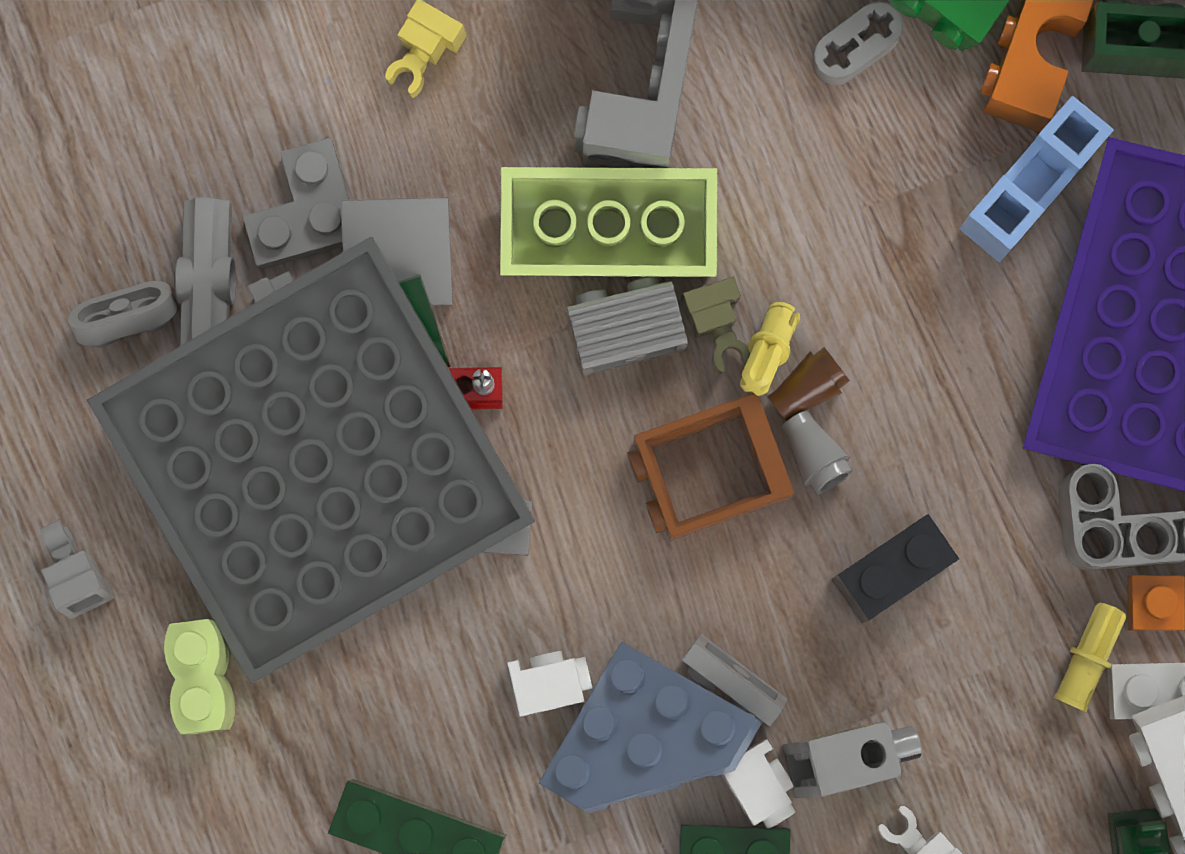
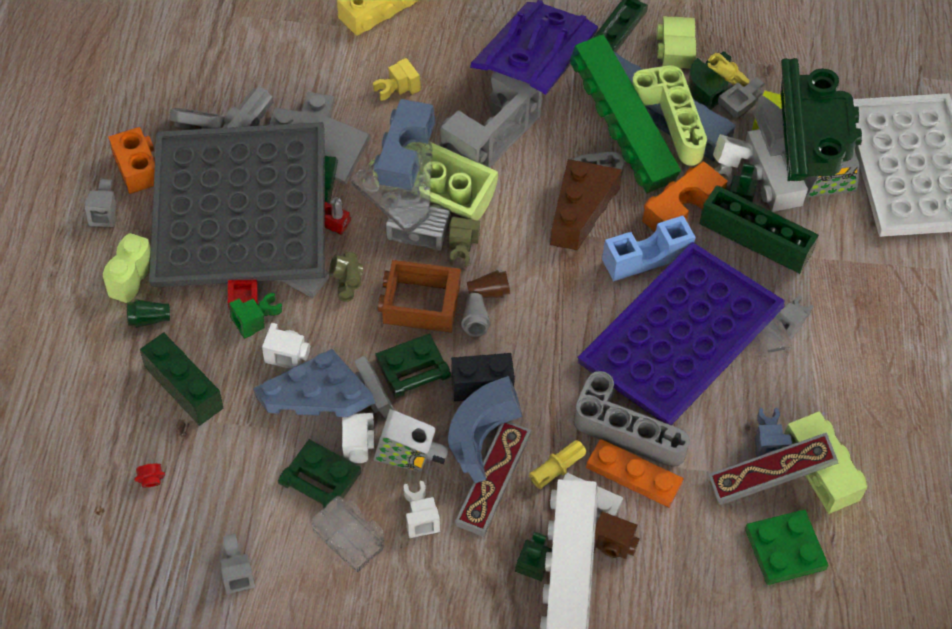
camera: 25 degrees right, 25 degrees down
light yellow axle [740,302,800,396] -> none
none -> orange brick [108,127,155,194]
none -> dark green cone [127,299,170,328]
none -> red plate [228,279,258,310]
none -> green piece [229,293,282,339]
none -> olive plate [329,252,363,302]
none -> clear plate [350,142,433,235]
none -> sand blue arch [374,99,436,190]
none -> dark green plate [375,333,451,399]
none -> sand blue arch [448,376,523,483]
none -> tile [455,421,531,537]
none -> reddish brown wedge [550,159,623,250]

